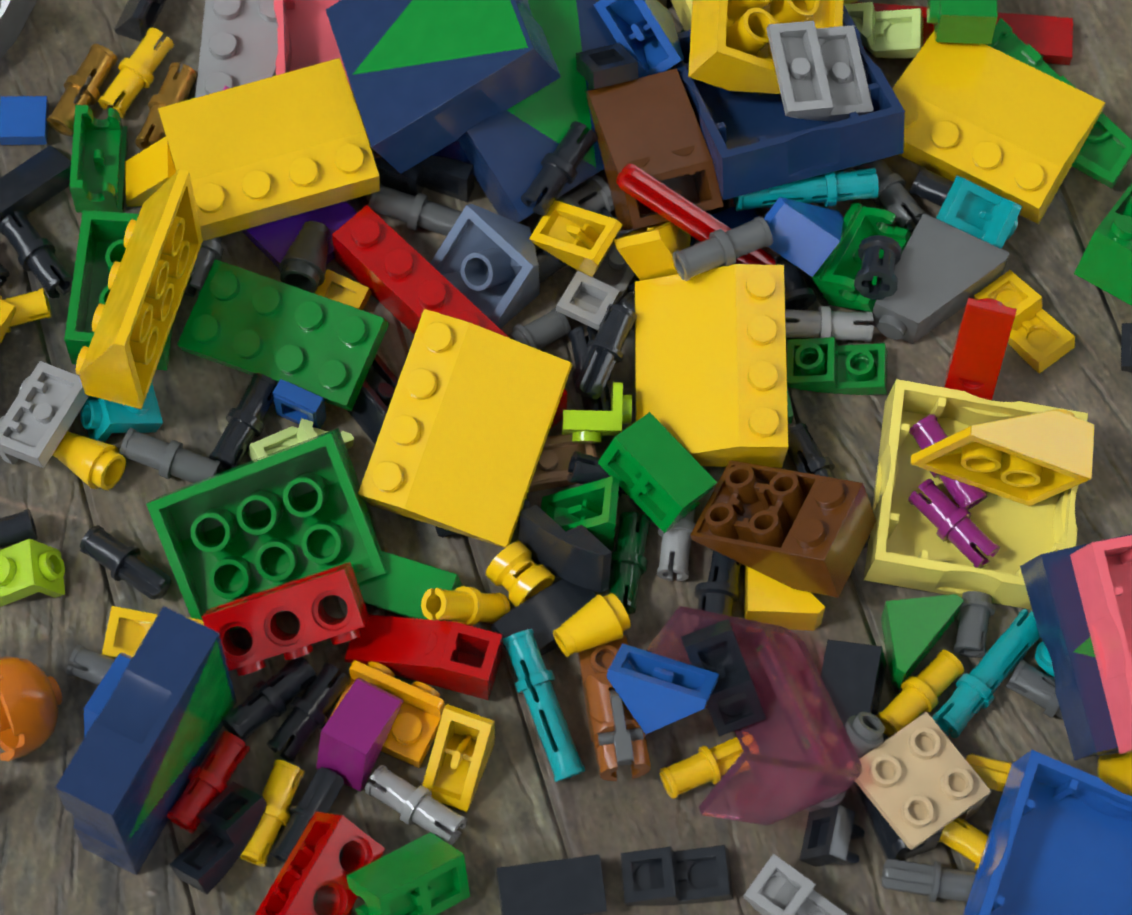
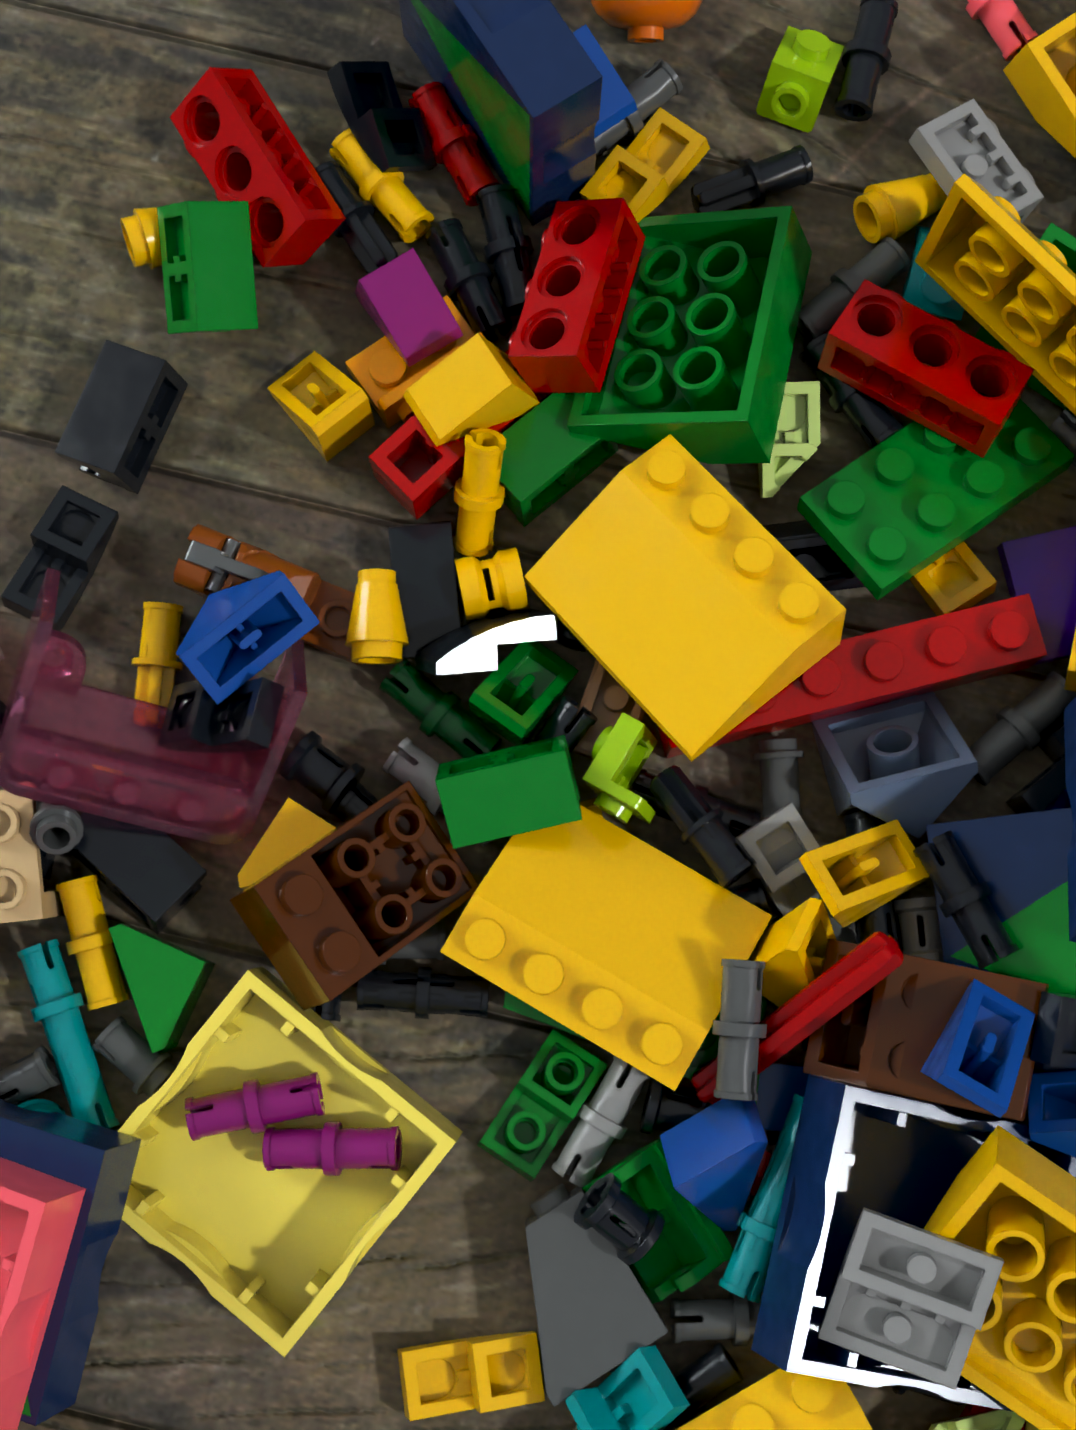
camera: 120 degrees right, 15 degrees up
blue tile [273,379,327,429] -> none
pearl dark grey cone [279,221,330,293] -> none
light grey pin [365,765,467,845] -> none
teal pin [502,629,586,782] -> none
yellow slope [911,409,1095,507] -> none
red slope [943,298,1017,401] -> none
none -> yellow slope [403,333,540,447]
none -> red brick [817,279,1034,458]
none -> blue slope [920,978,1036,1118]

